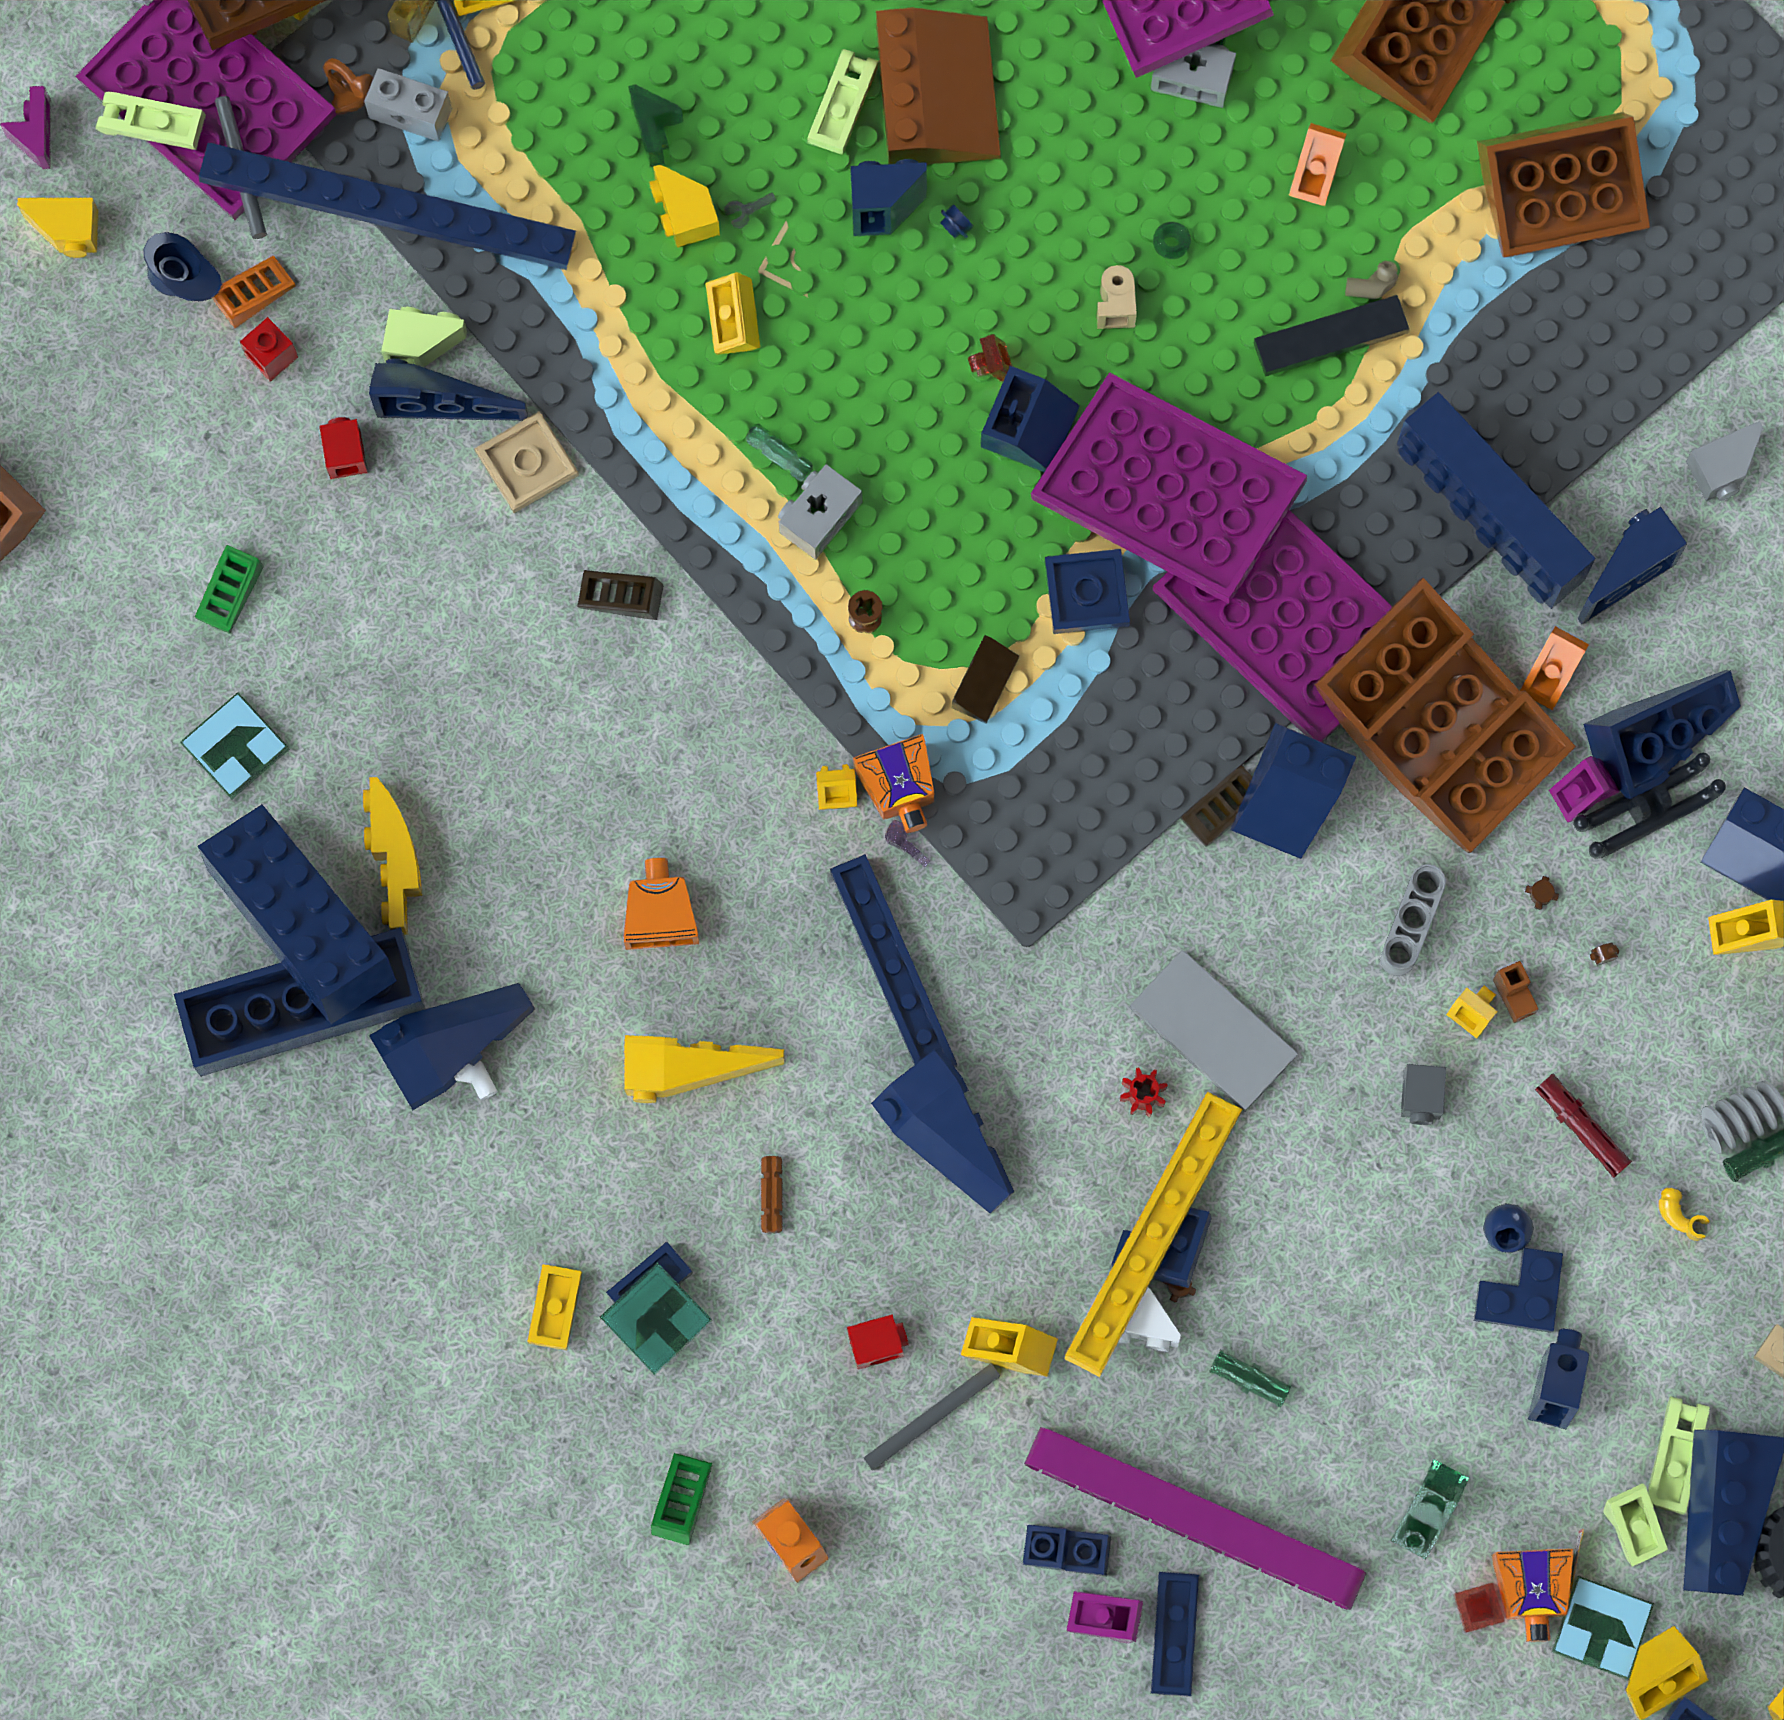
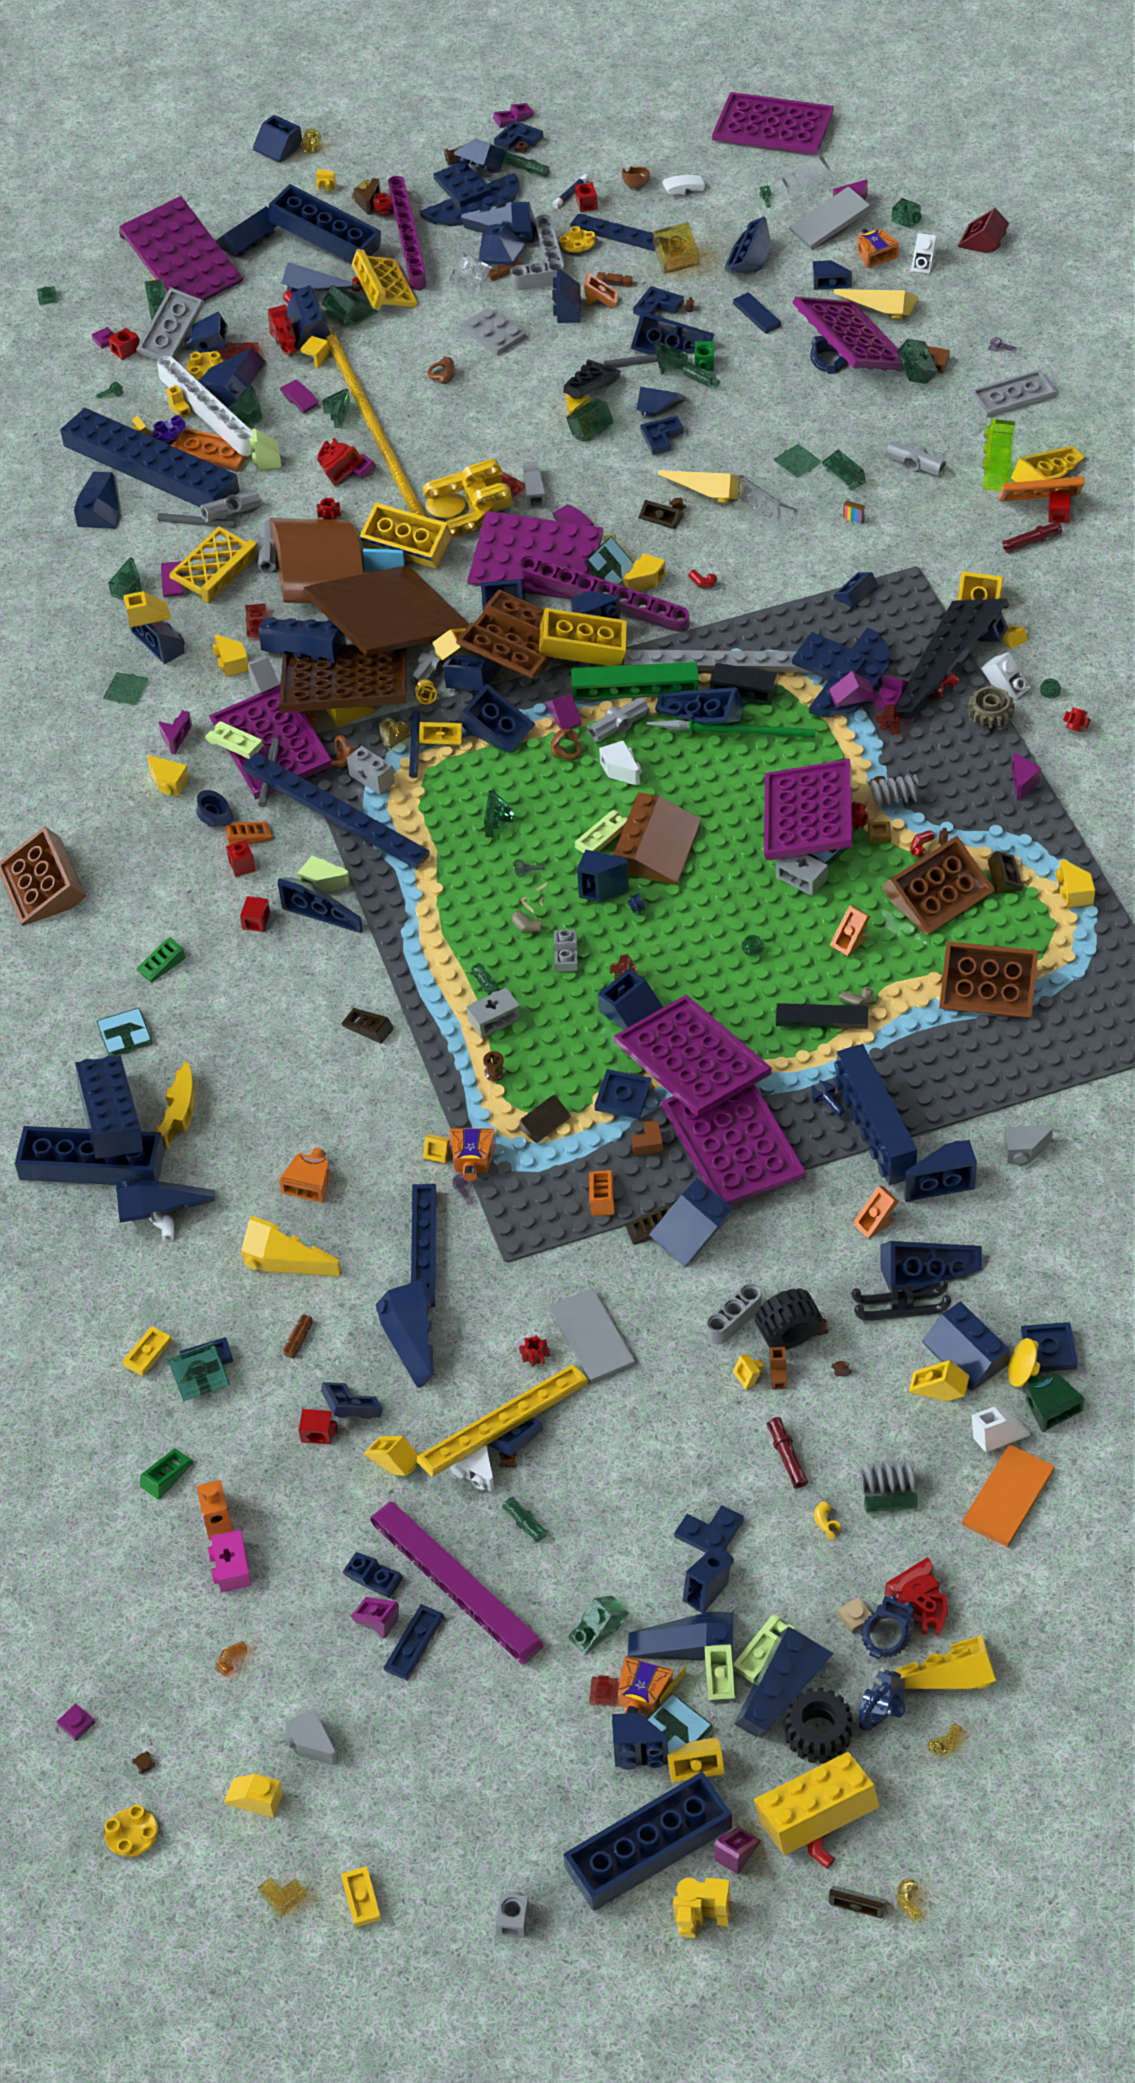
camera: 25 degrees right, 25 degrees down
tan tile [475,411,579,513] -> none
yellow slope [649,164,720,248] -> none
yellow slope [706,272,760,355] -> none
dark grey bar [863,1363,1000,1471] -> none
tan leg [1097,265,1136,329] -> none
dark orange slope [1314,578,1576,853] -> none
dark grey brick [1401,1064,1446,1125] -> none
dark blue piece [1483,1203,1534,1253] -> none
magenta slope [1549,756,1620,823] -> none
none -> dark pink brick [208,1530,252,1592]
none -> dark blue plate [321,1382,383,1419]
none -> dark tan arm [512,911,542,932]
none -> light grey slope [554,929,578,972]
none -> orange slope [589,1170,614,1216]
none -> dark blue slope [612,1713,668,1770]
none -> dark blue wedge [628,1612,734,1661]
none -> dark orange piece [631,1120,663,1156]
none -> black tyre [755,1288,823,1349]
none -> dark blue bar [811,1080,845,1117]

